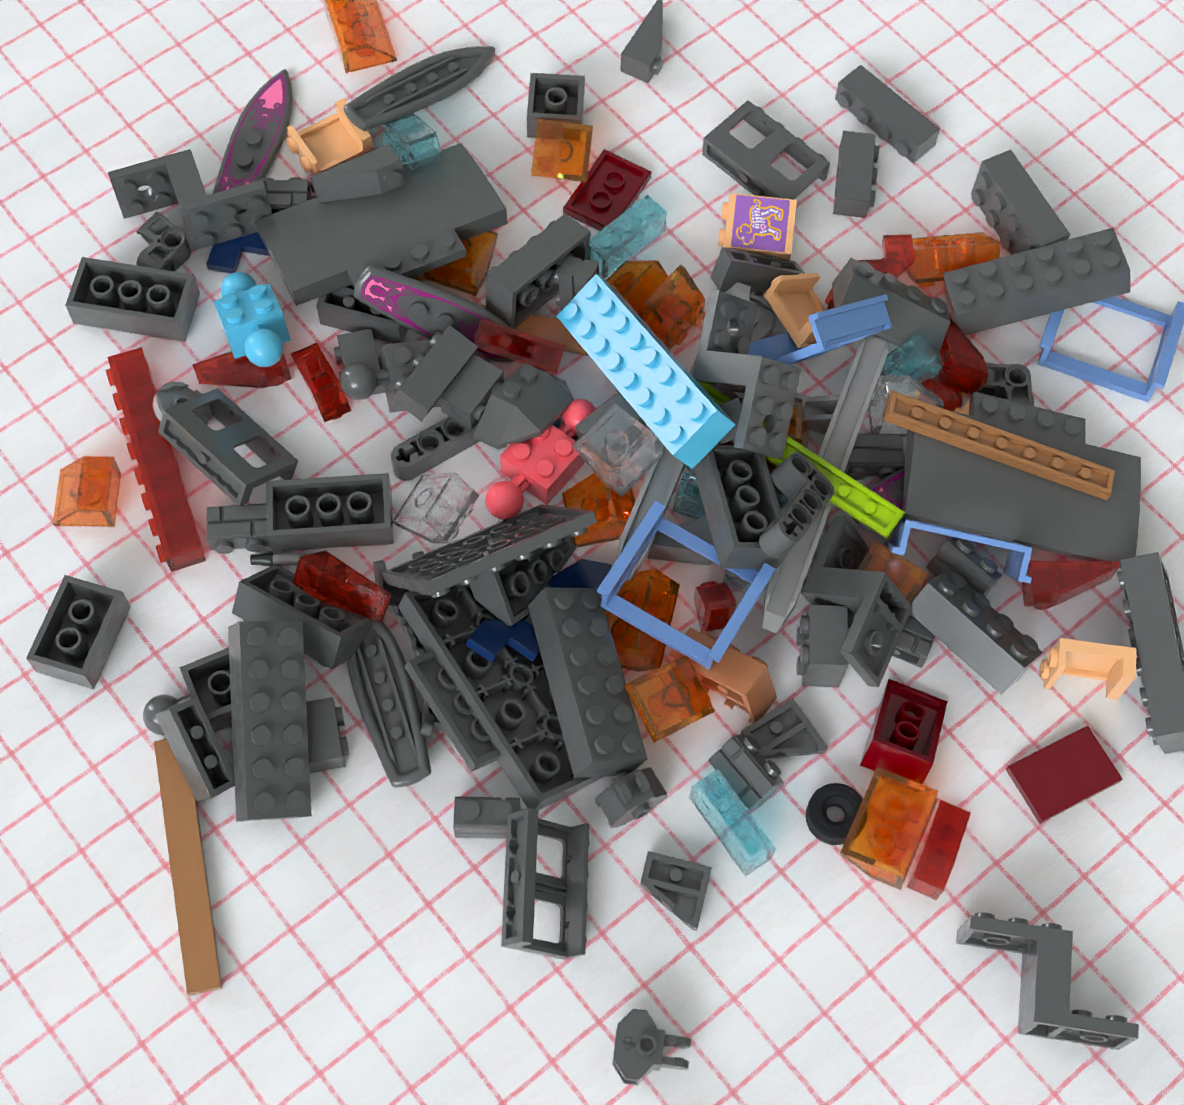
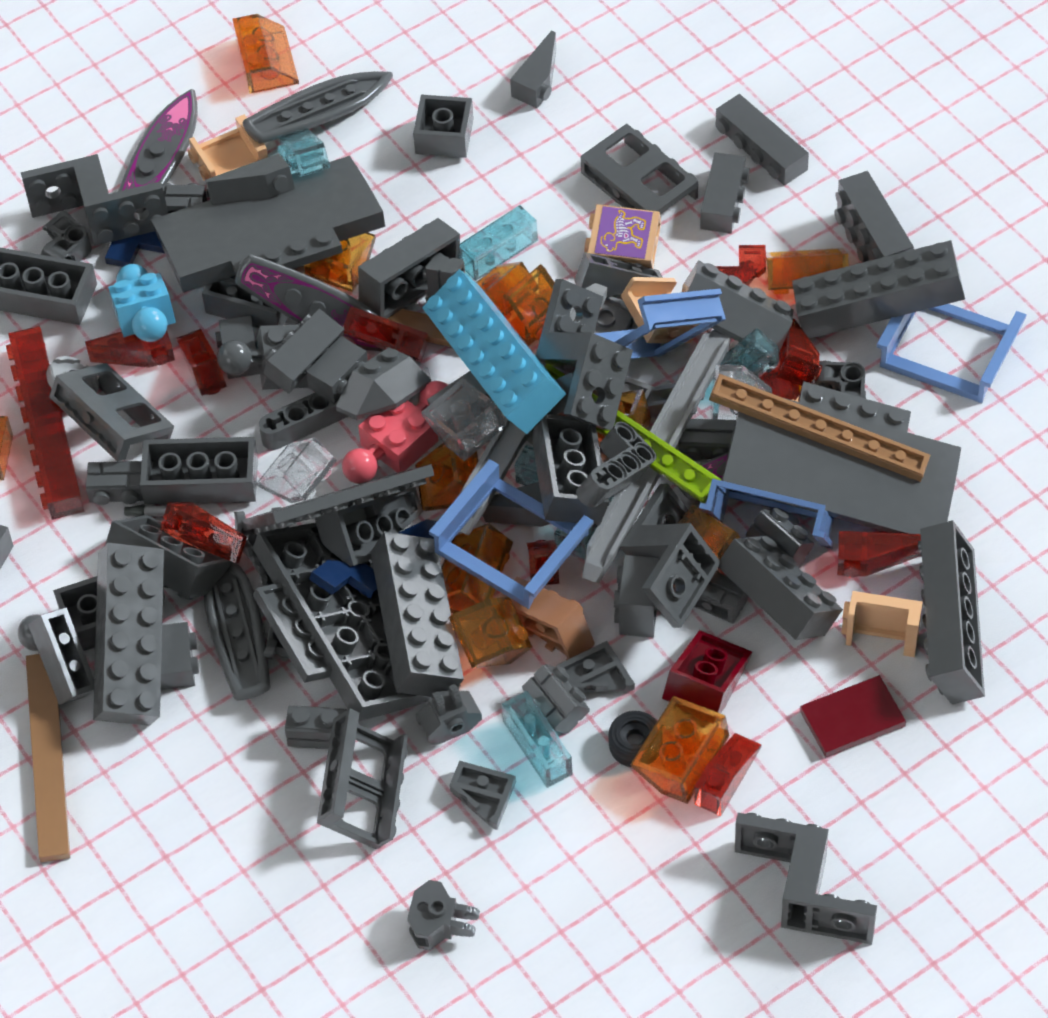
camera: 10 degrees right, 10 degrees down
clear orange slope [530,119,593,182] -> none
dark red tile [563,149,652,236] -> none

